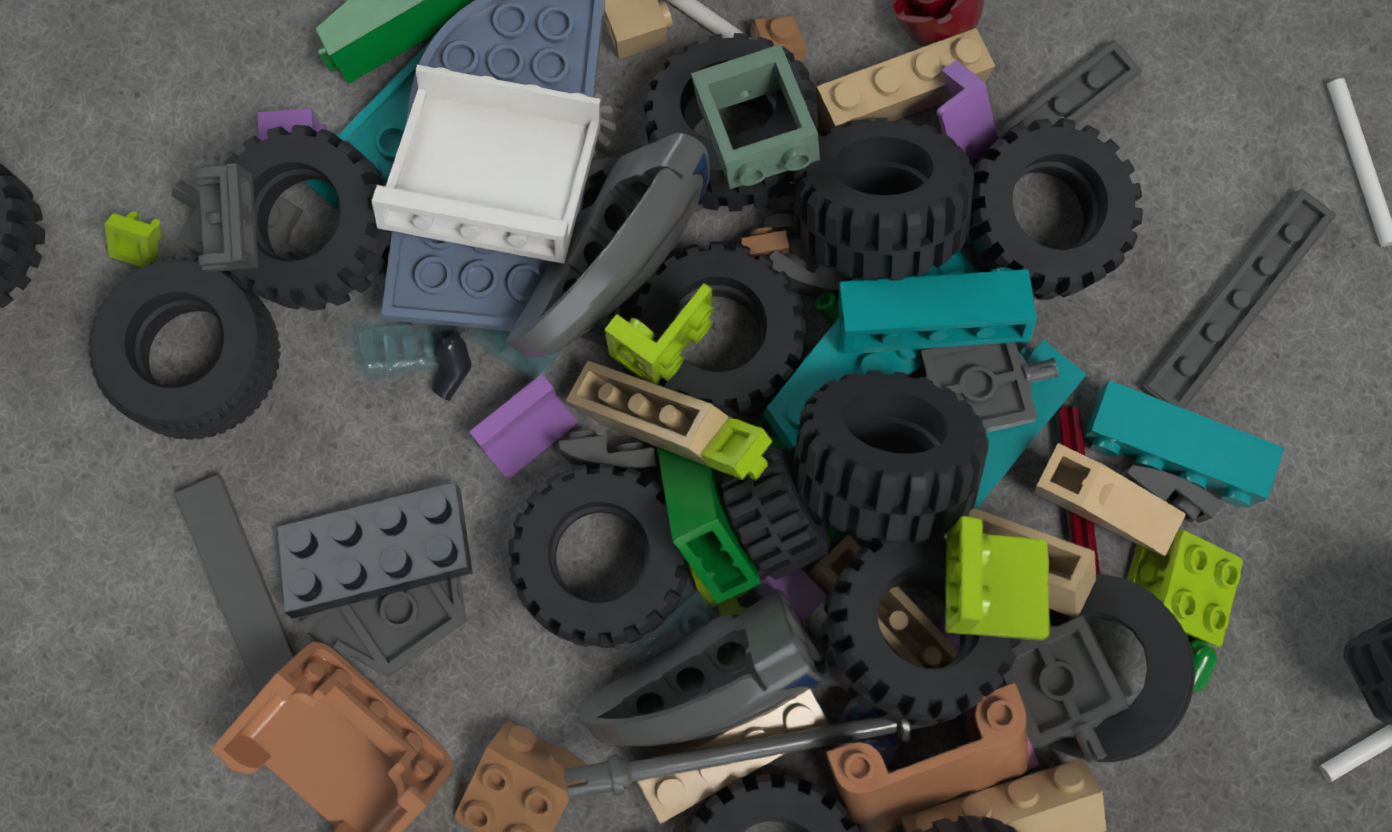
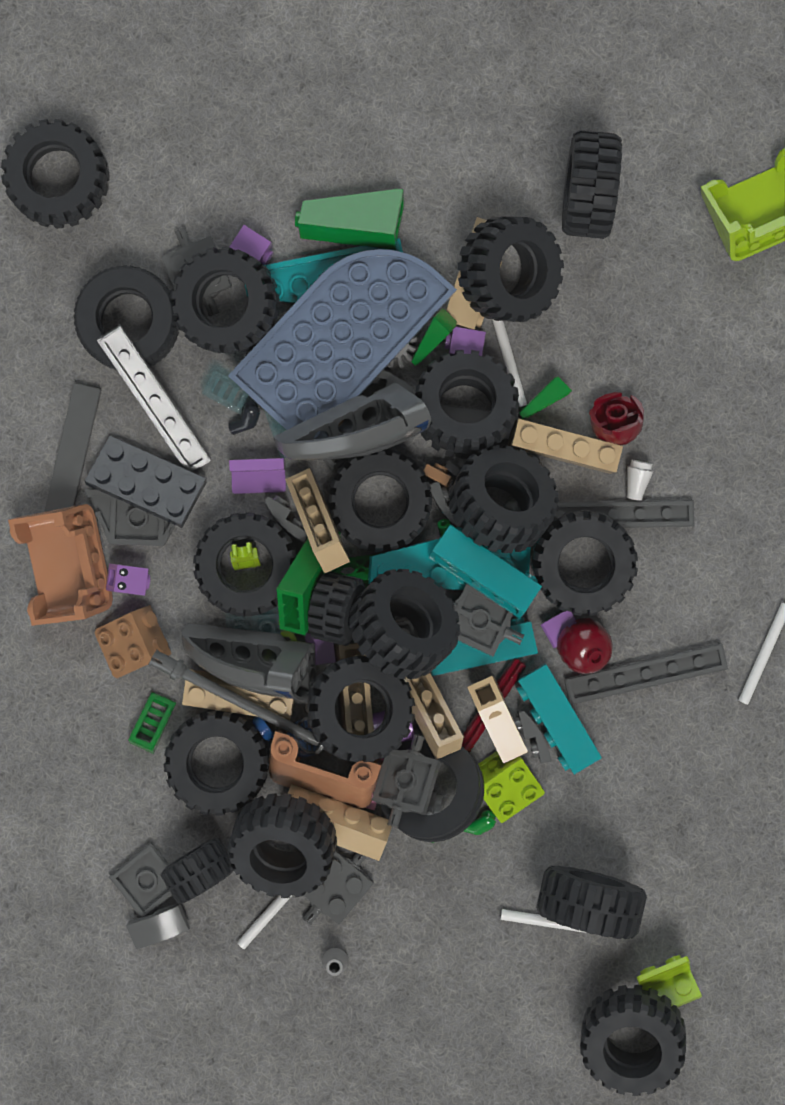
camera: 40 degrees right, 10 degrees up
lime tile [104,211,161,268] -> none
dark grey hinge [193,163,258,272] -> none
white panel [372,65,601,264] -> none
lime bracket [605,283,714,385] -> none
sand green window [691,44,820,189] -> none
lime tile [700,417,772,480] -> none
medium nougat plate [749,16,808,61] -> none
medium lavender panel [937,60,998,163] -> none
lime bracket [946,516,1049,640] -> none
none -> tile [97,324,211,472]
none -> medium lavender brick [106,563,150,595]
none -> lime plate [230,542,261,570]
none -> blue tile [252,716,275,741]
none -> green slope [411,309,457,365]
none -> medium lavender brick [444,327,486,356]
none -> green slope [518,377,572,420]
none -> medium lavender slope [540,611,576,648]
none -> dark red cylinder [557,618,613,674]
none -> white cone [626,460,654,500]

